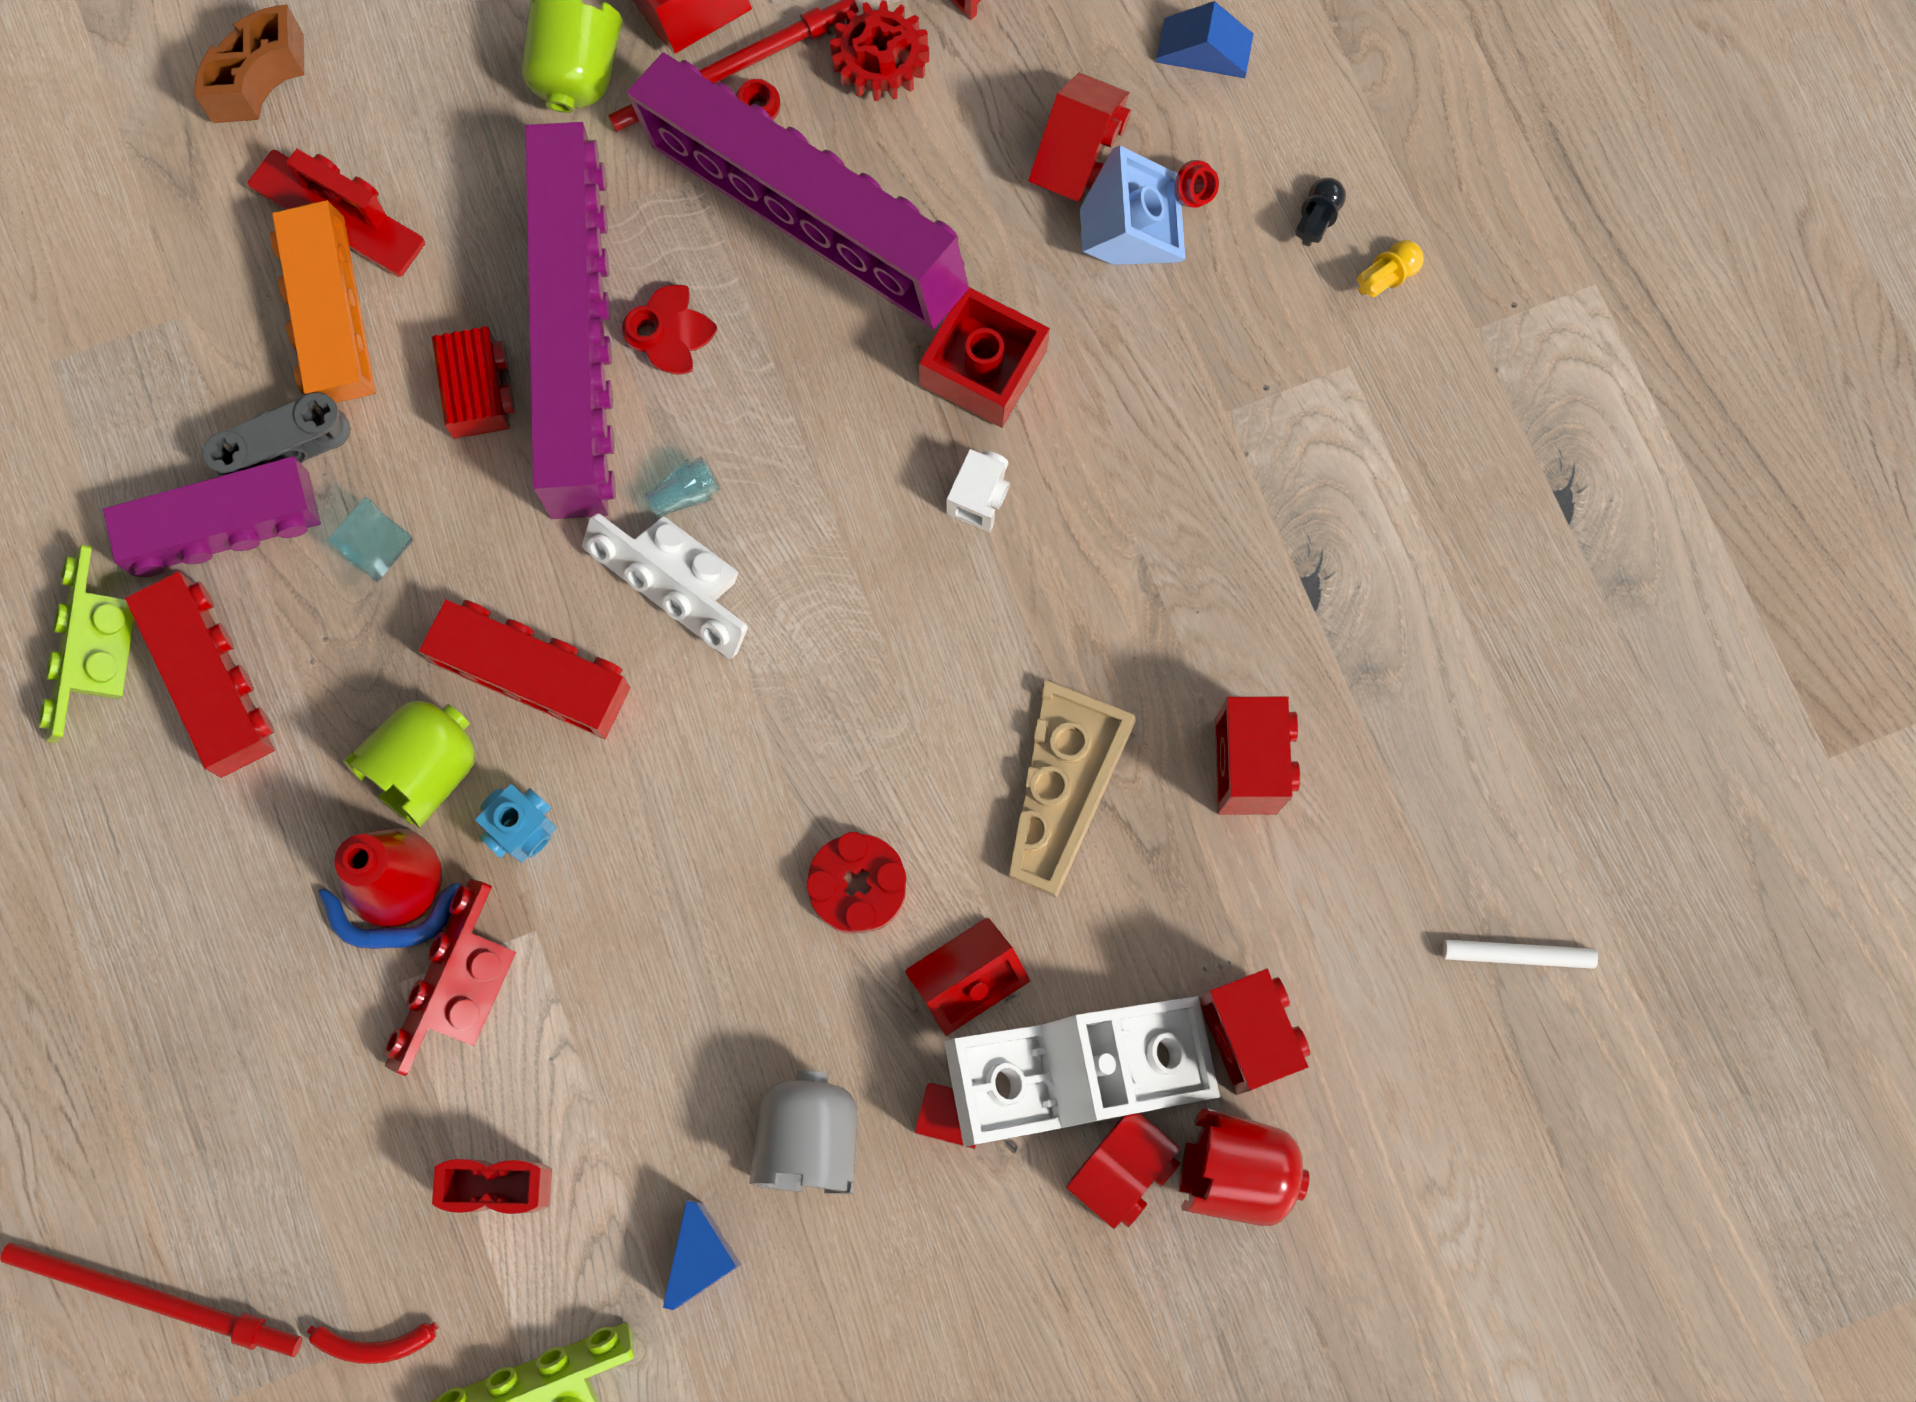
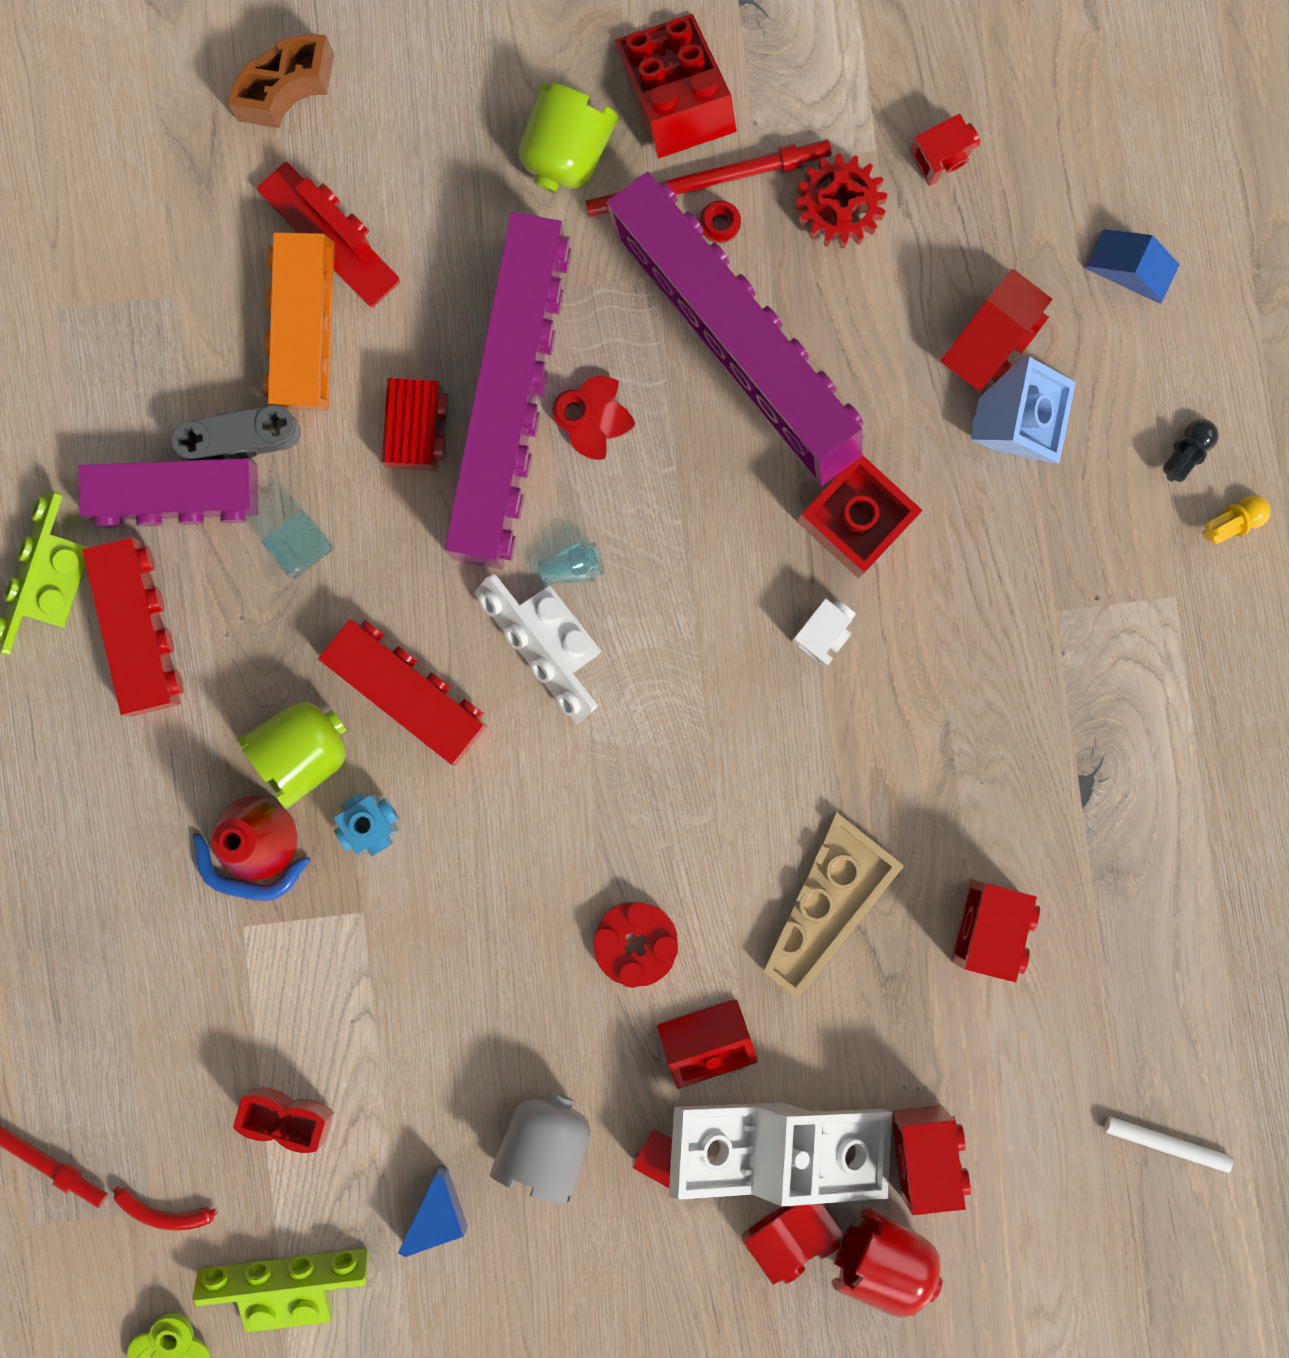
camera: 20 degrees right, 10 degrees up
bracket [385,879,516,1076] -> none
red plate [1175,160,1219,208] -> none

